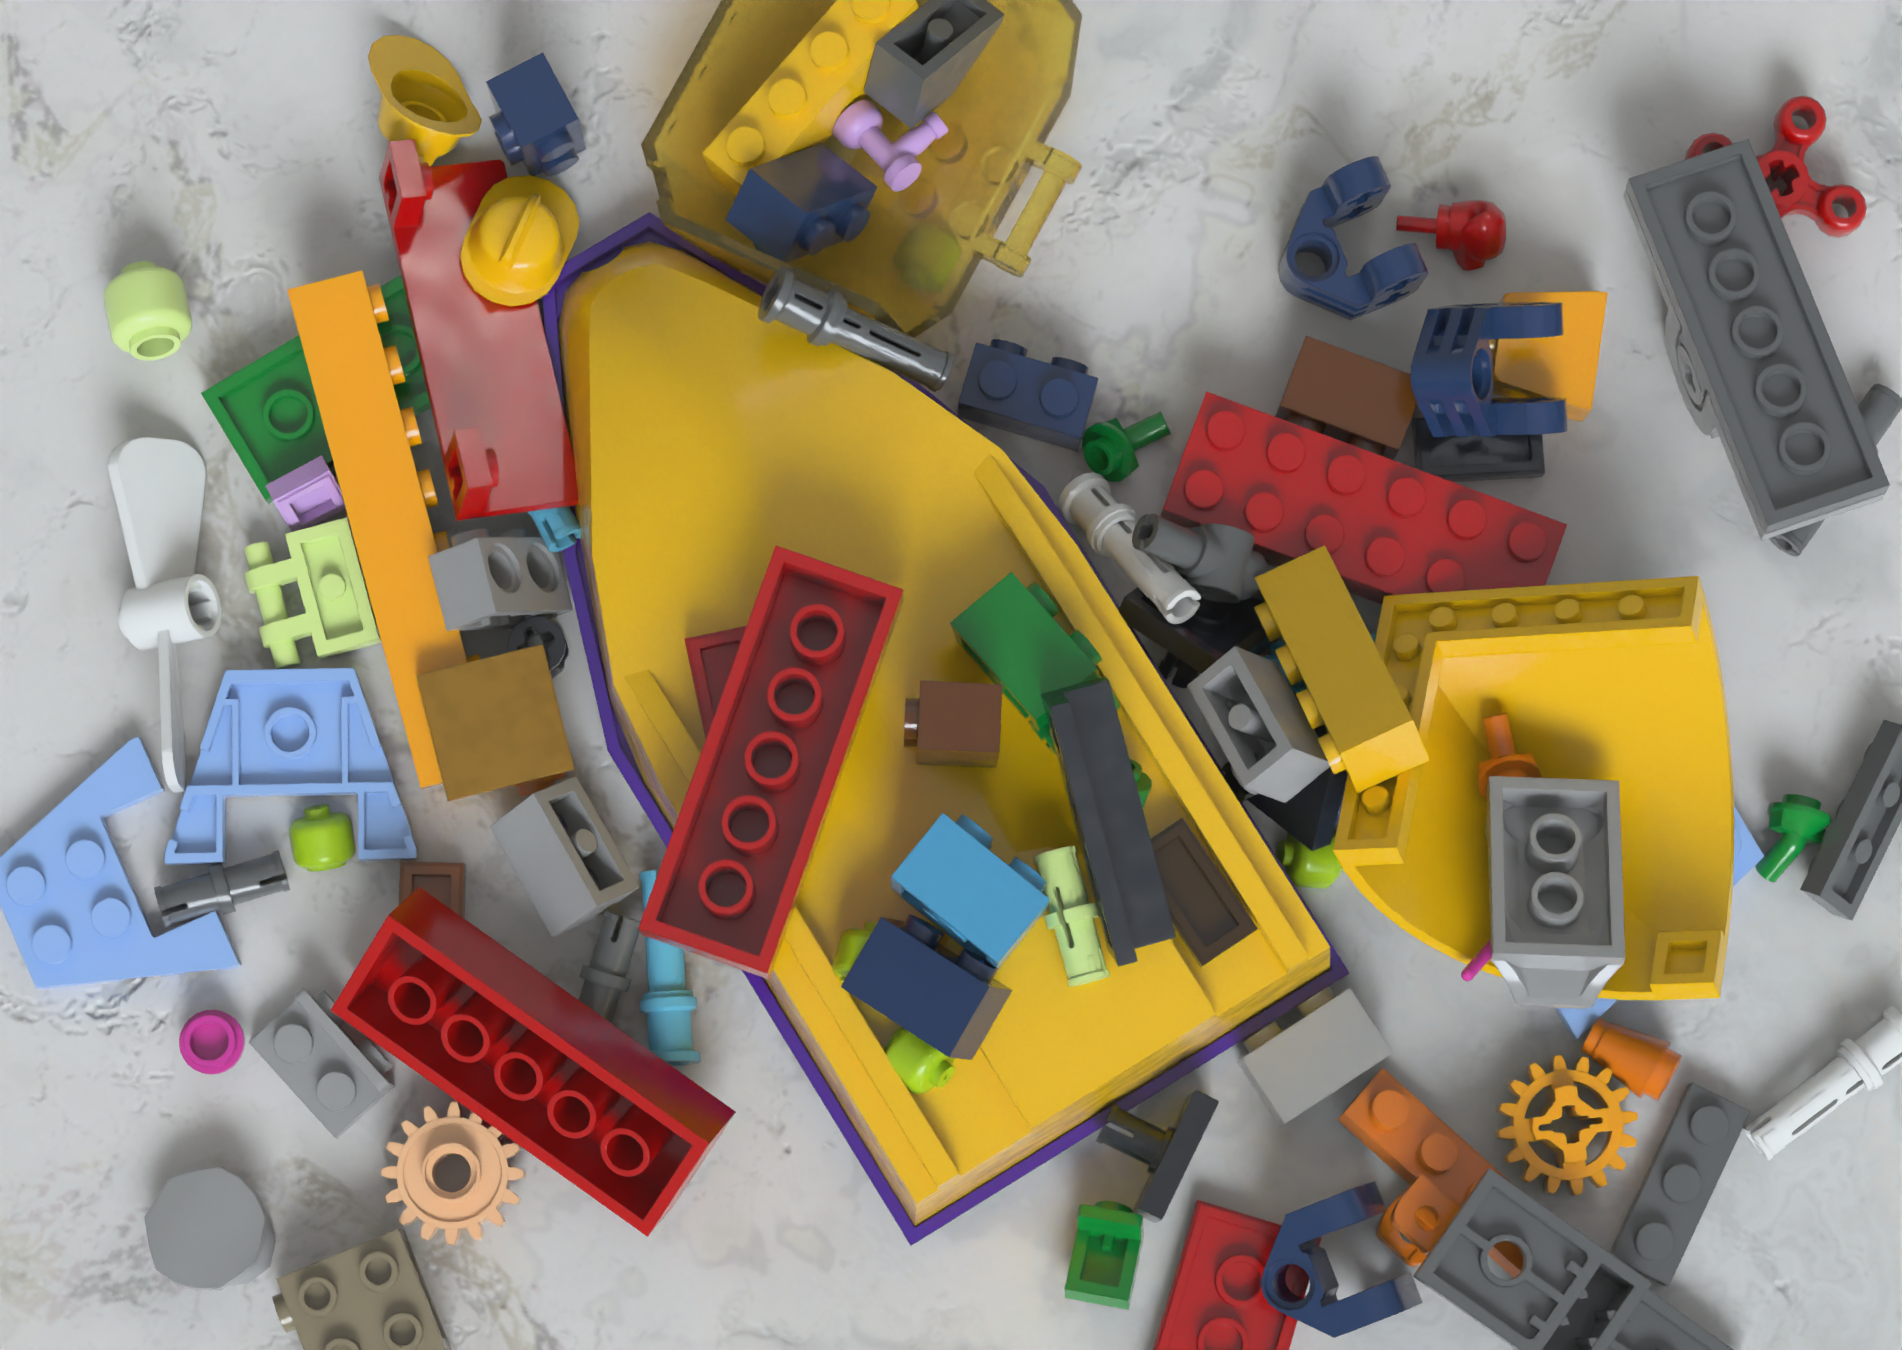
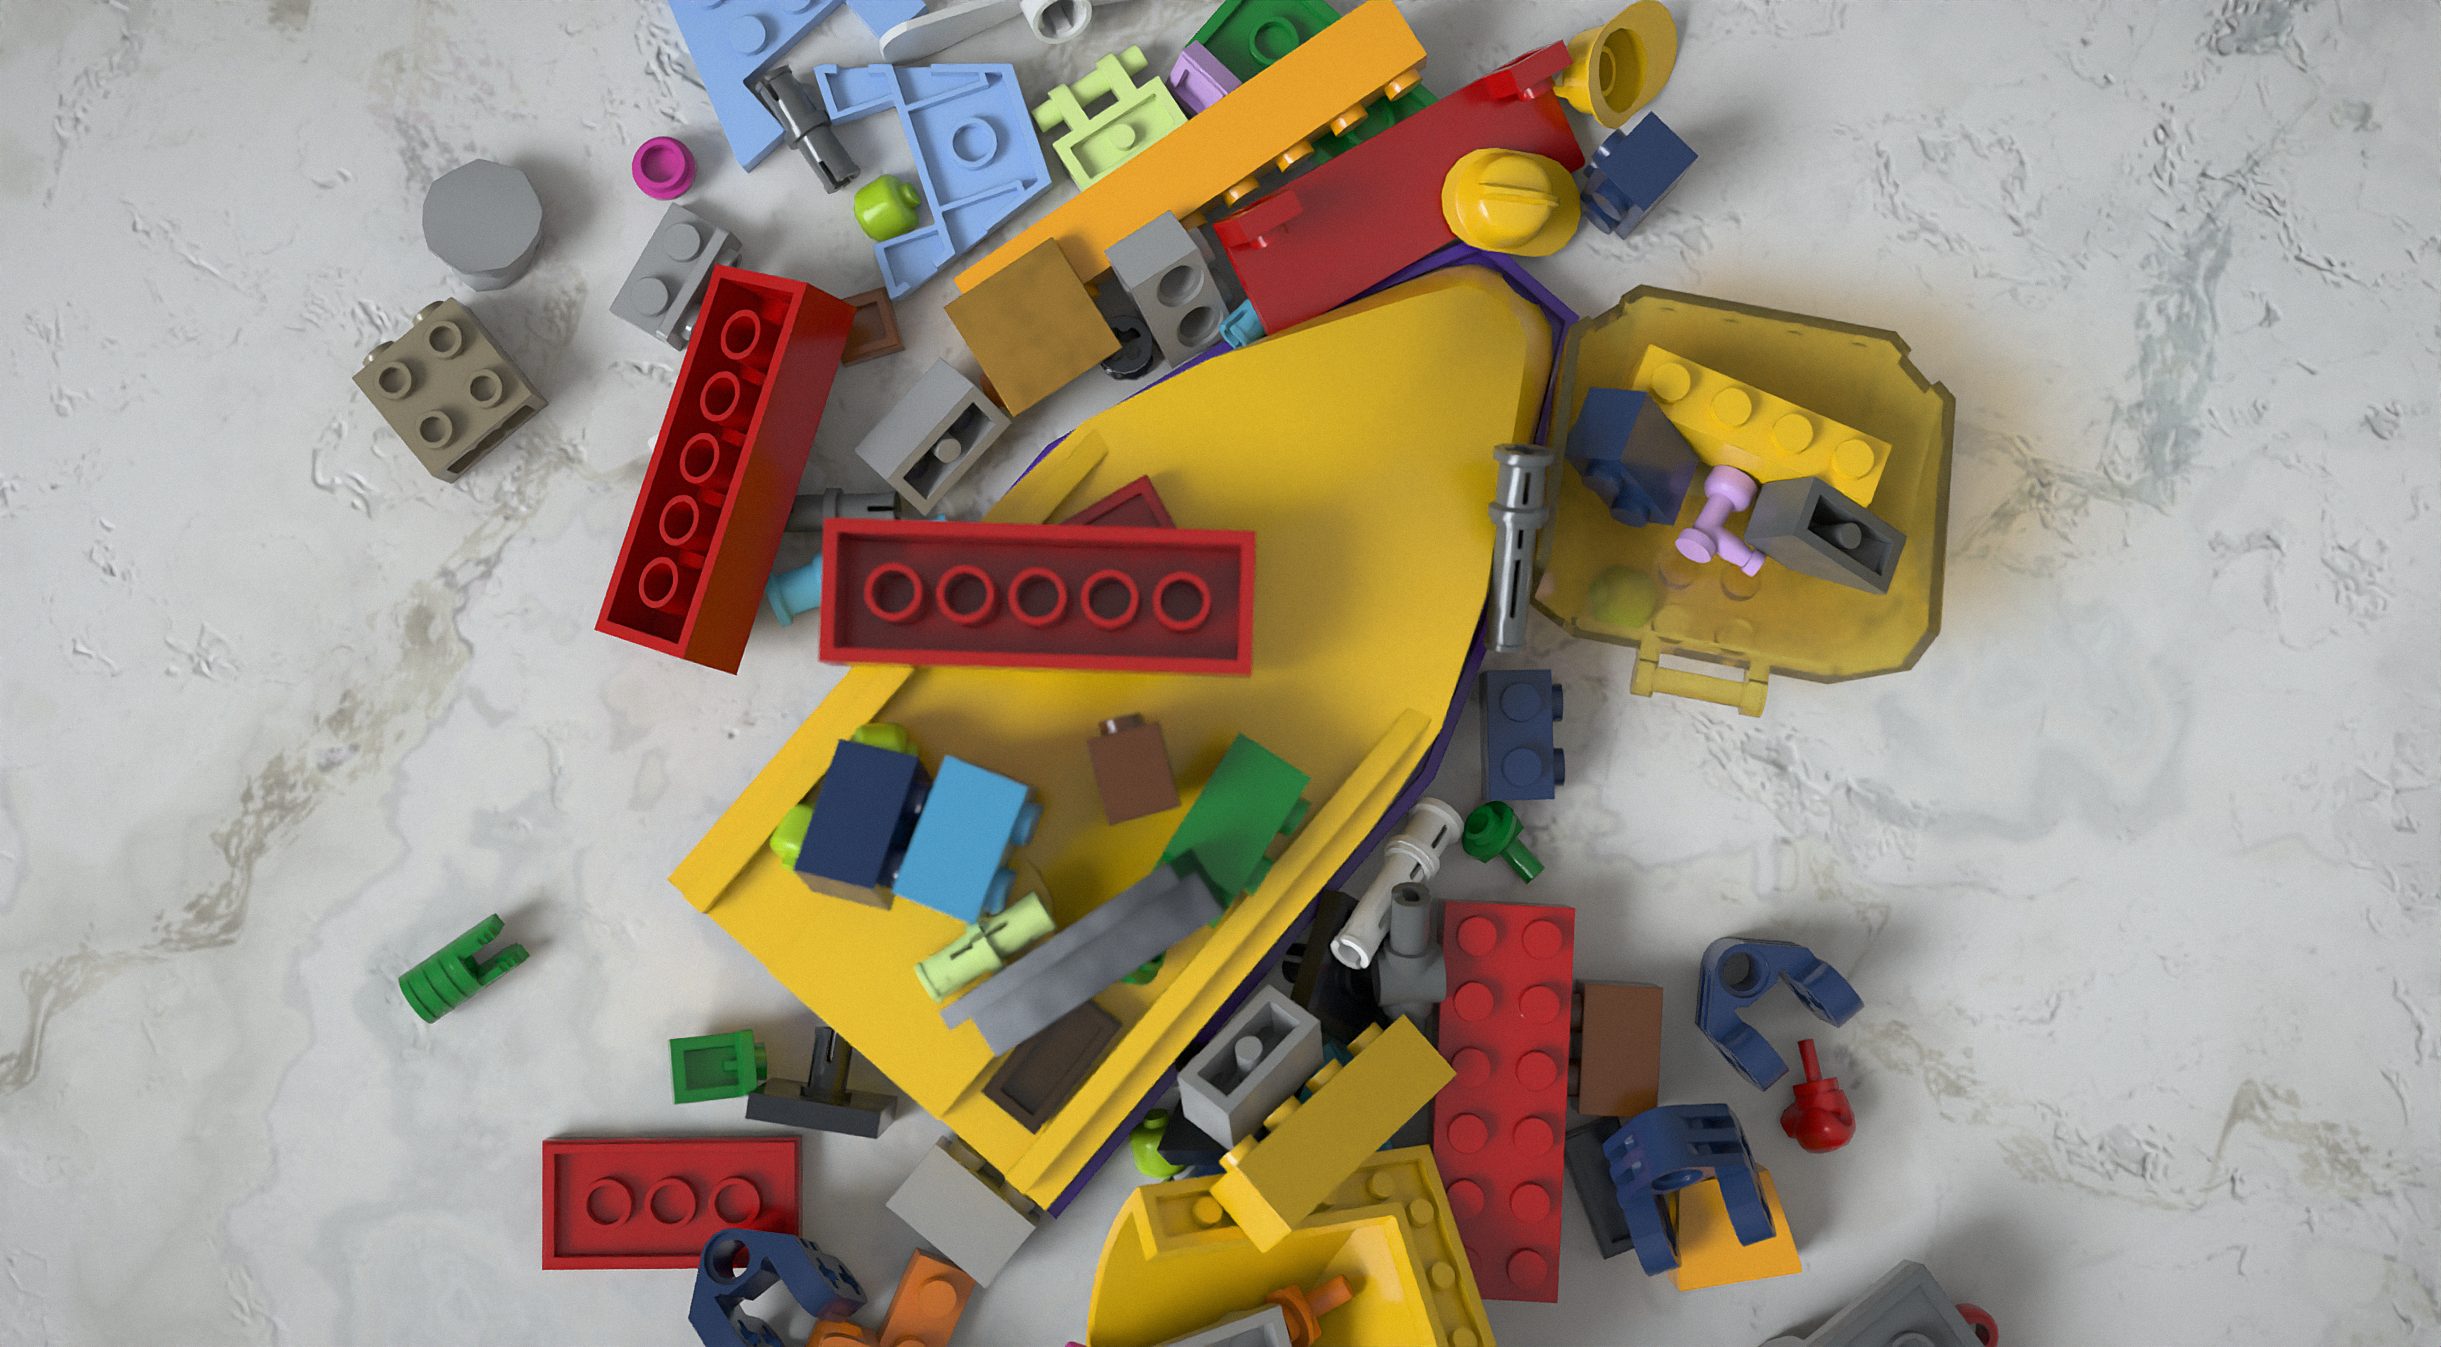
camera: 80 degrees right, 5 degrees up
light nougat gear [381,1102,526,1245] -> none

